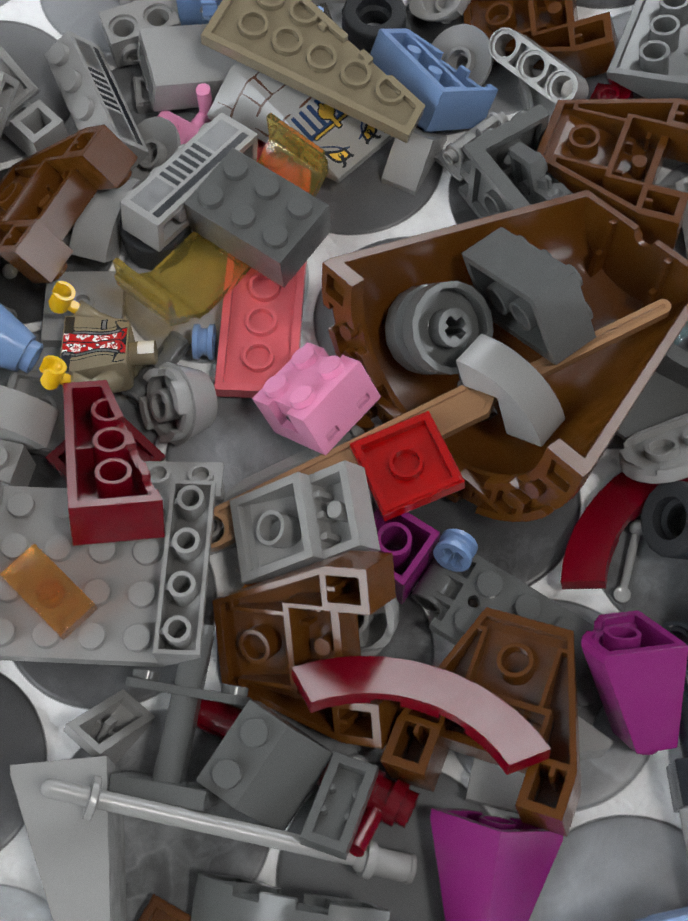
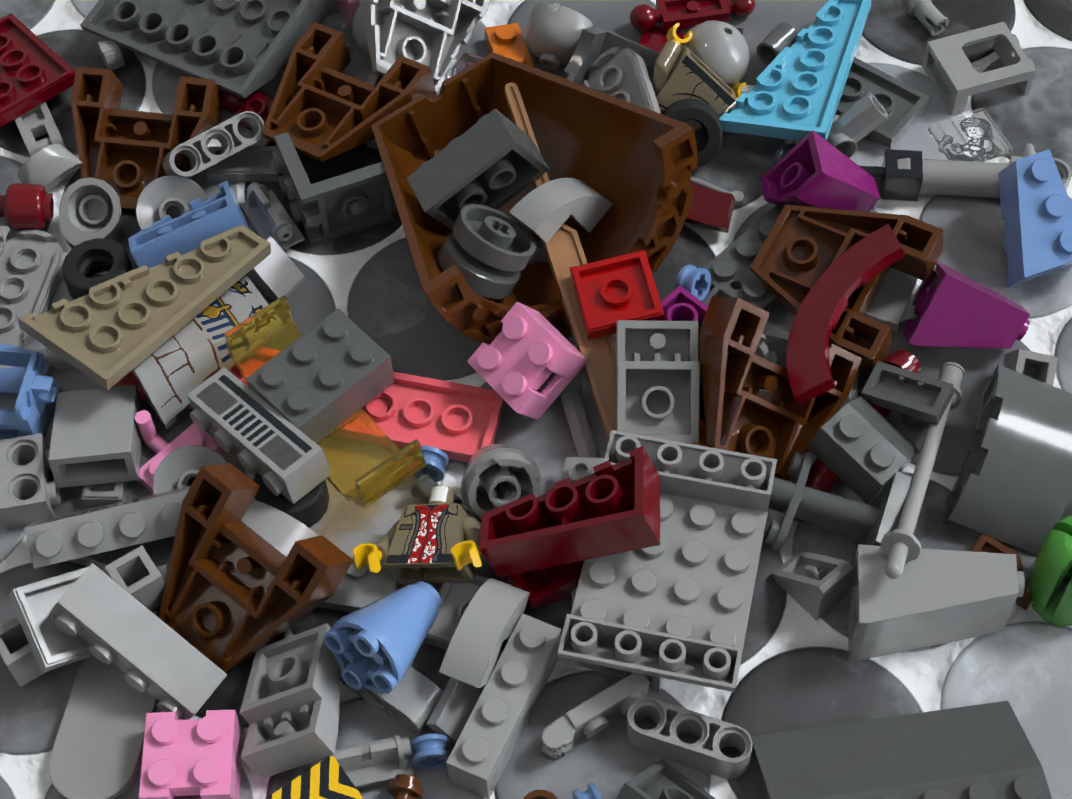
camera: 80 degrees left, 10 degrees down
clear orange plate [0,543,98,641] -> none
dark grey hinge [509,141,571,205] -> none

